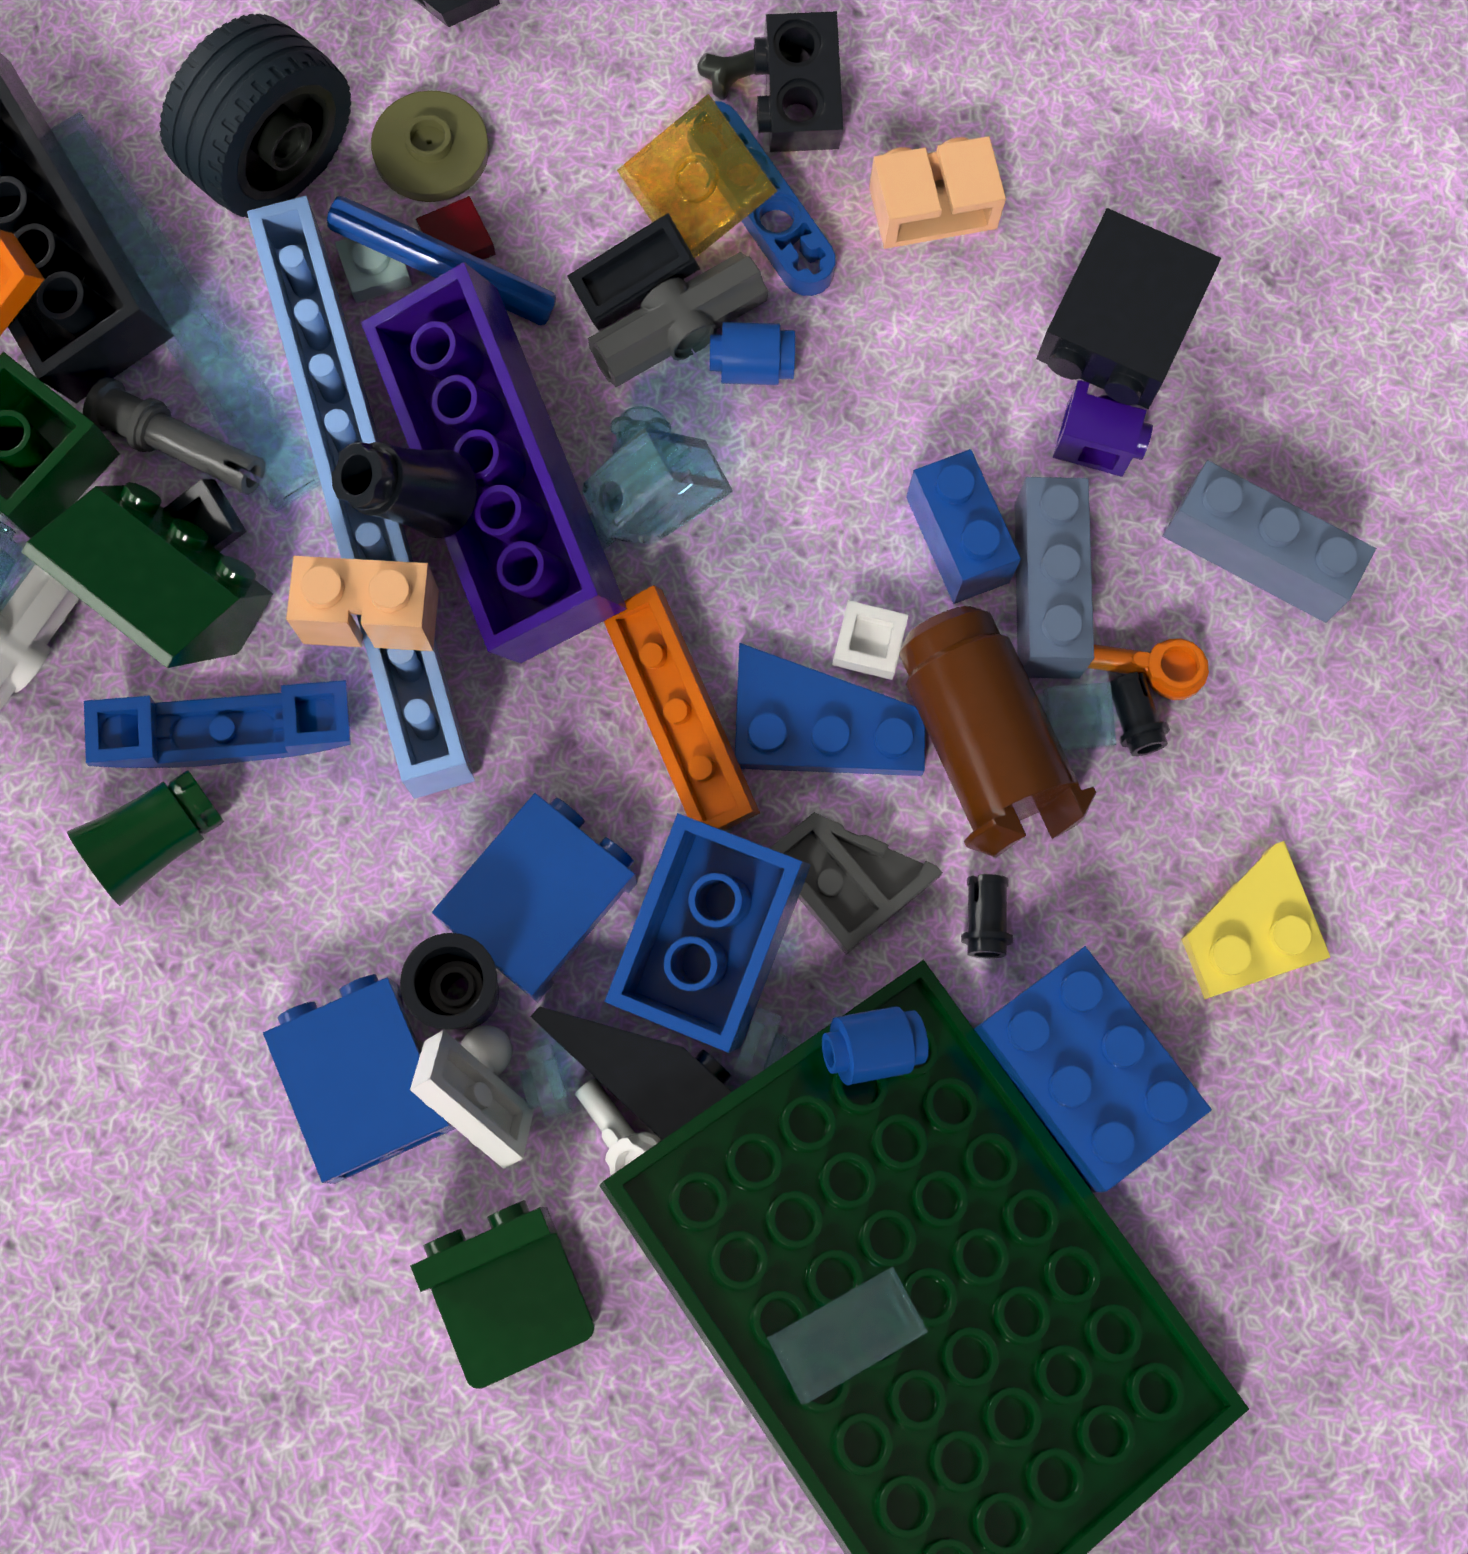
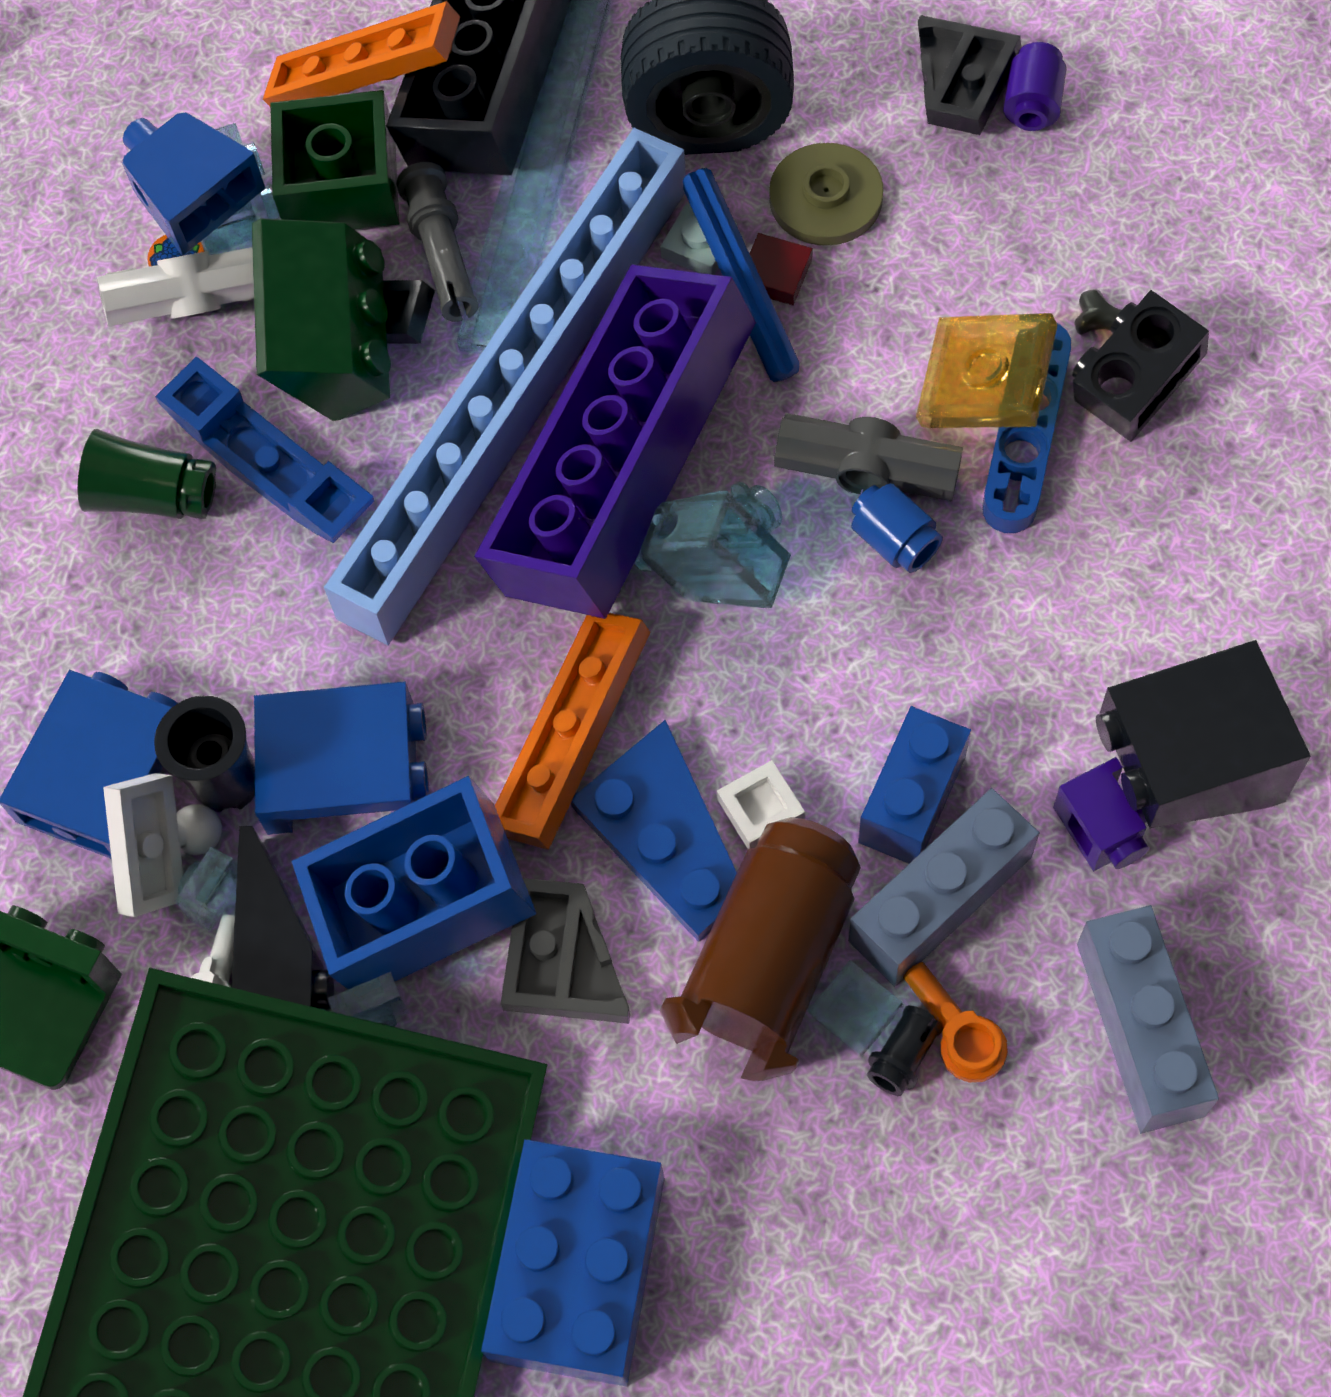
camera: 55 degrees right, 10 degrees down
light nougat piece [286,556,439,651] -> none
black plant [331,442,477,538] -> none
black tile [567,213,700,330] -> none
clear light blue tile [767,1267,928,1404] -> none
blue brick [822,1006,928,1085] -> none
light nougat piece [869,136,1006,249] -> none
black pin [961,874,1013,959] -> none
light yellow wing [1181,841,1330,999] -> none

